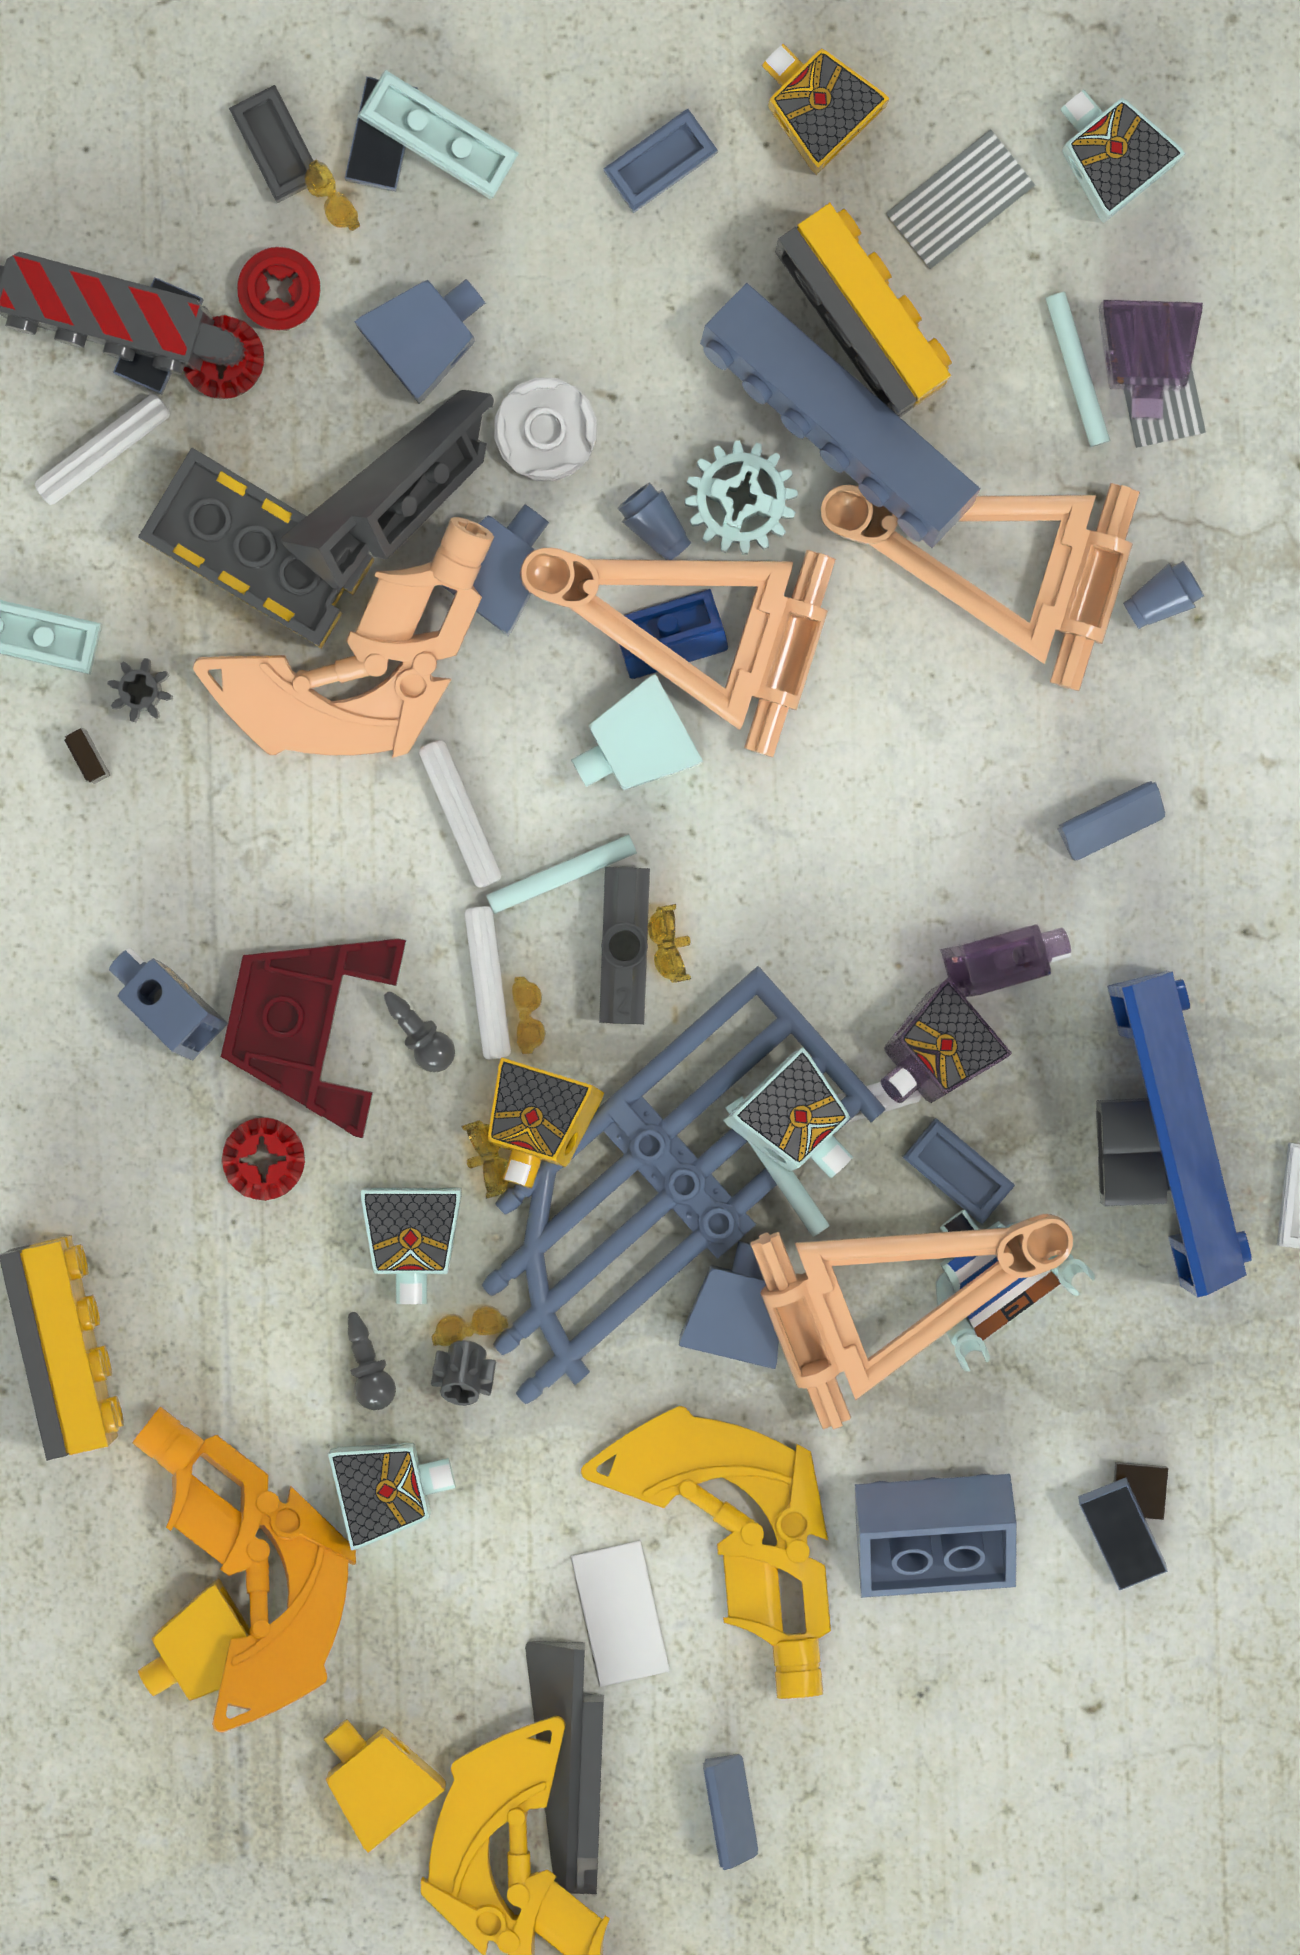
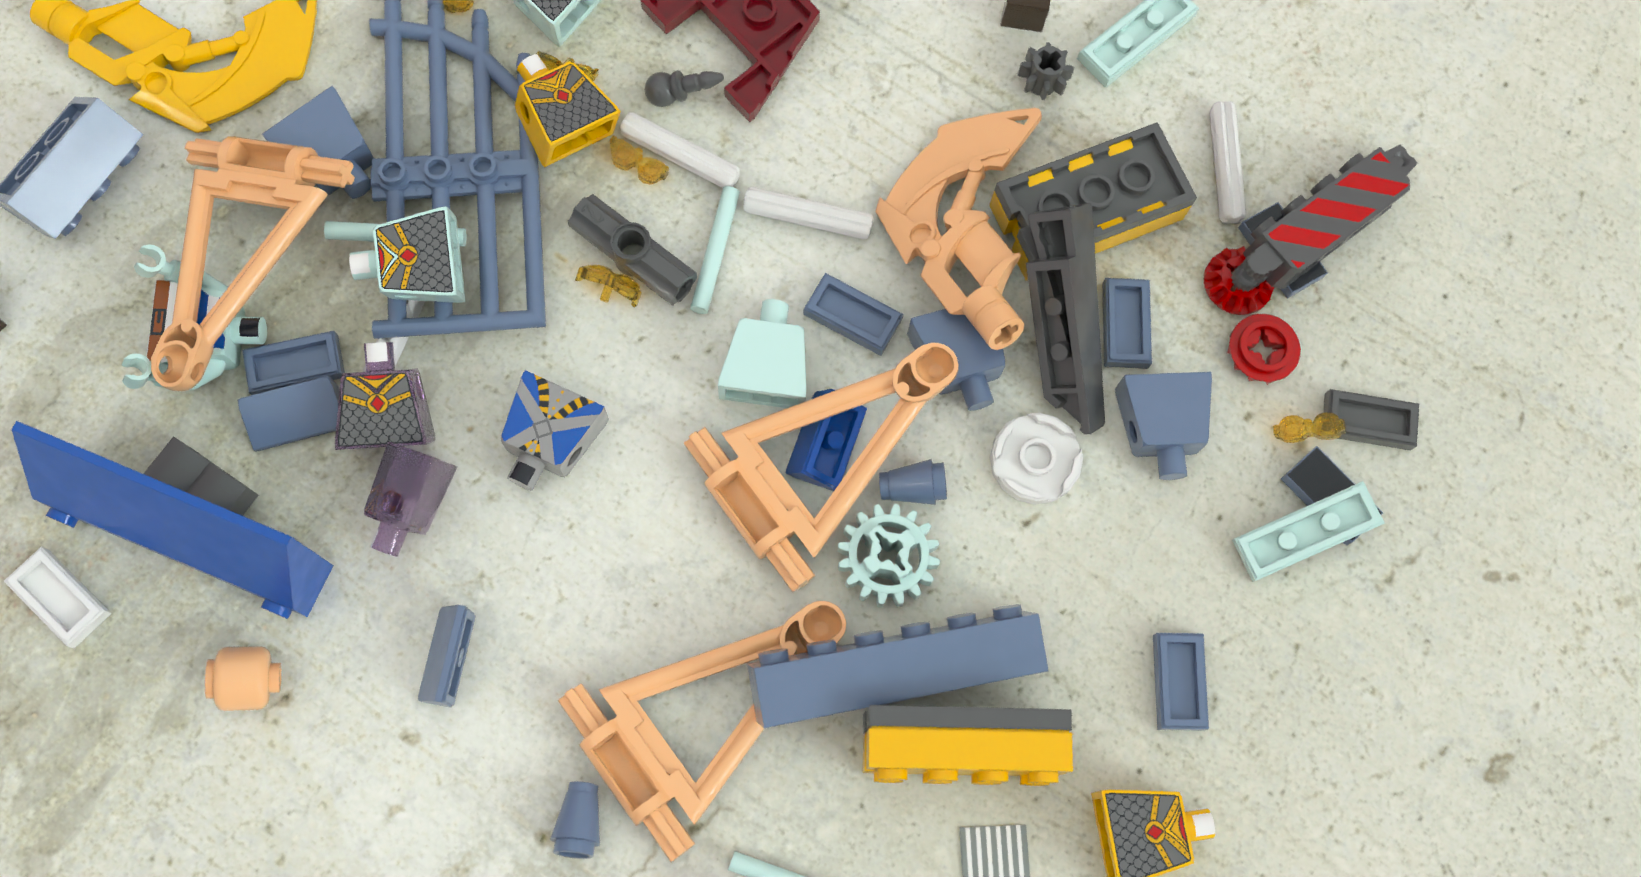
camera: 120 degrees right, 15 degrees down
none -> light nougat head [205,646,282,711]
none -> sand blue slope [237,376,342,452]
none -> torso [501,370,609,491]
none -> sand blue tile [803,273,904,356]
none -> sand blue tile [1102,278,1152,369]

